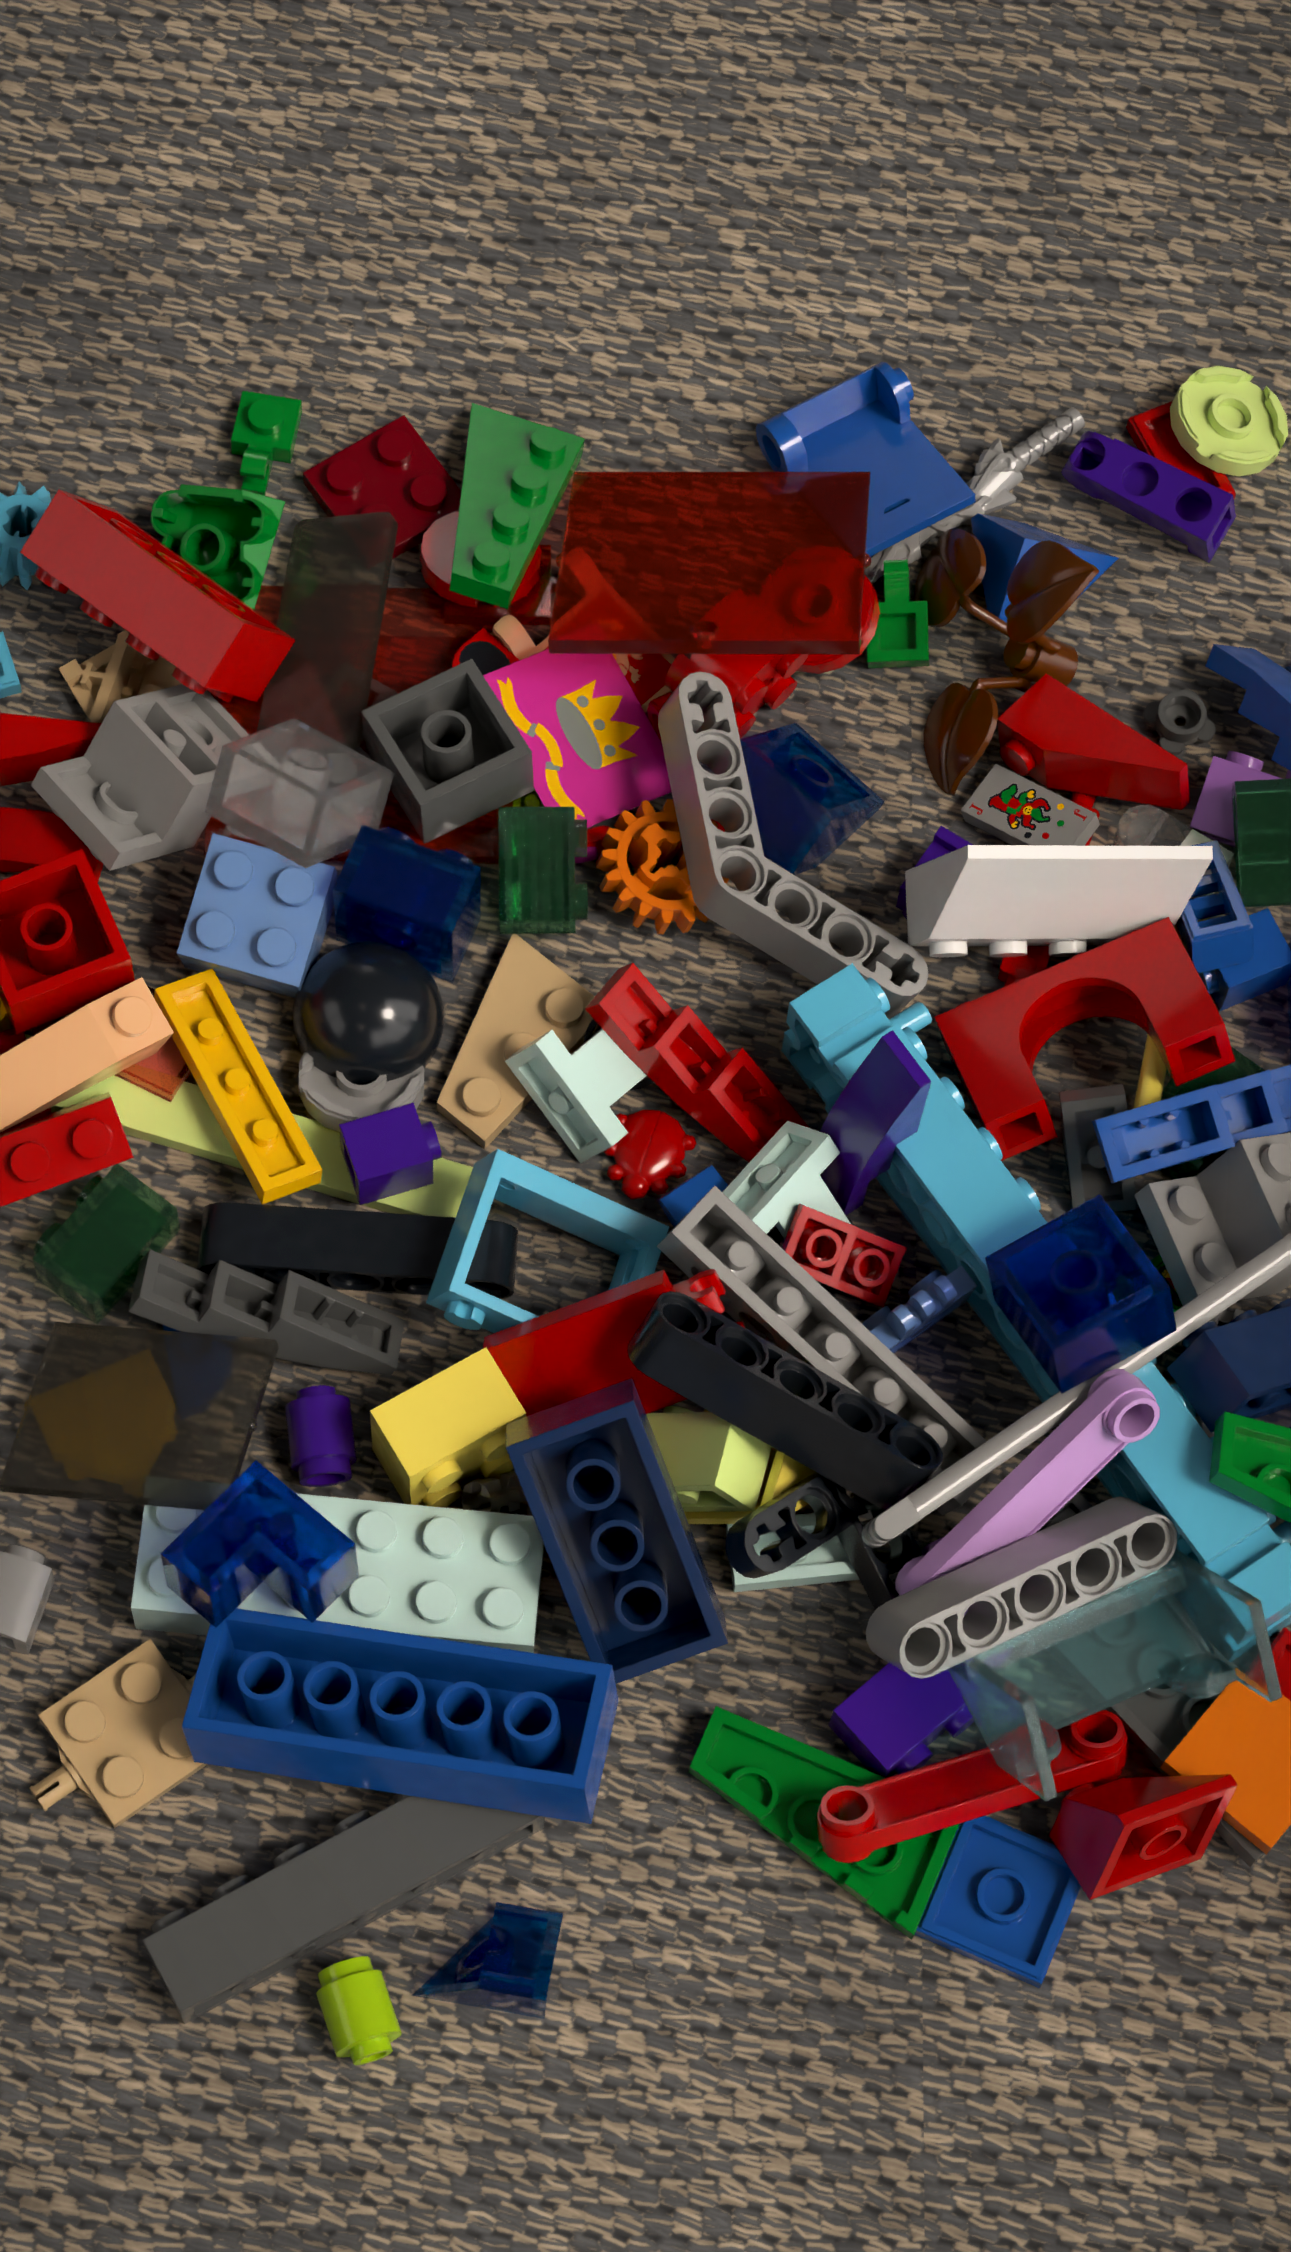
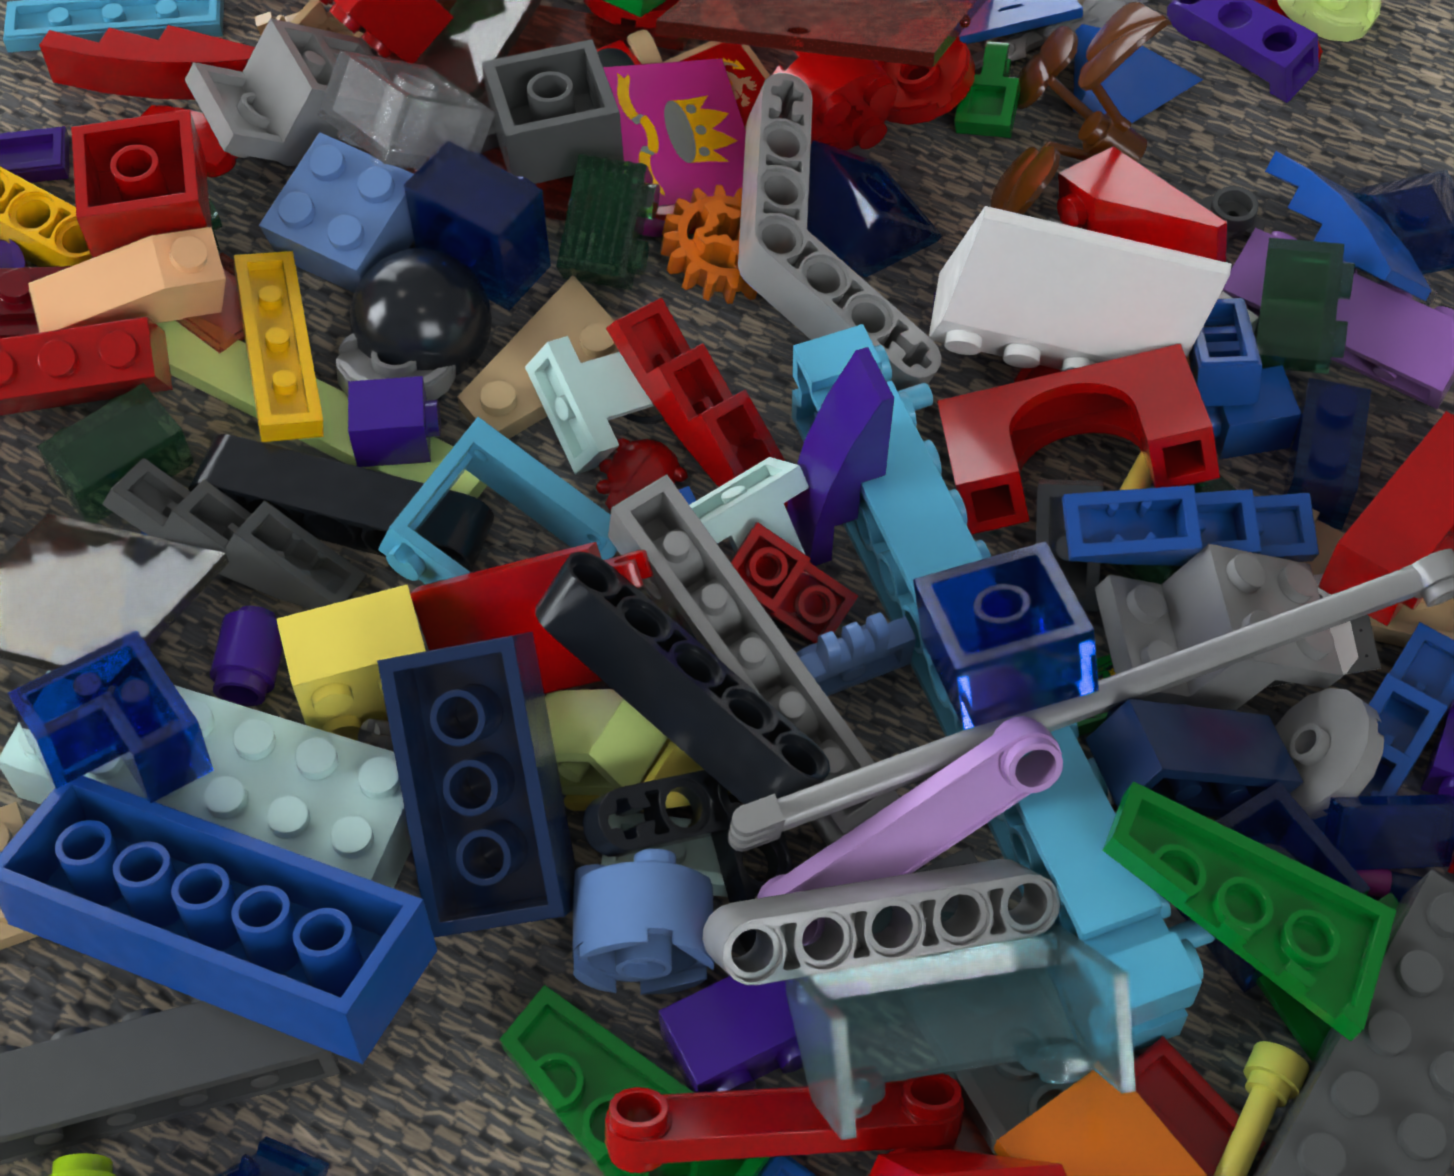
camera: 20 degrees right, 10 degrees down
none -> medium blue brick [572,849,714,995]

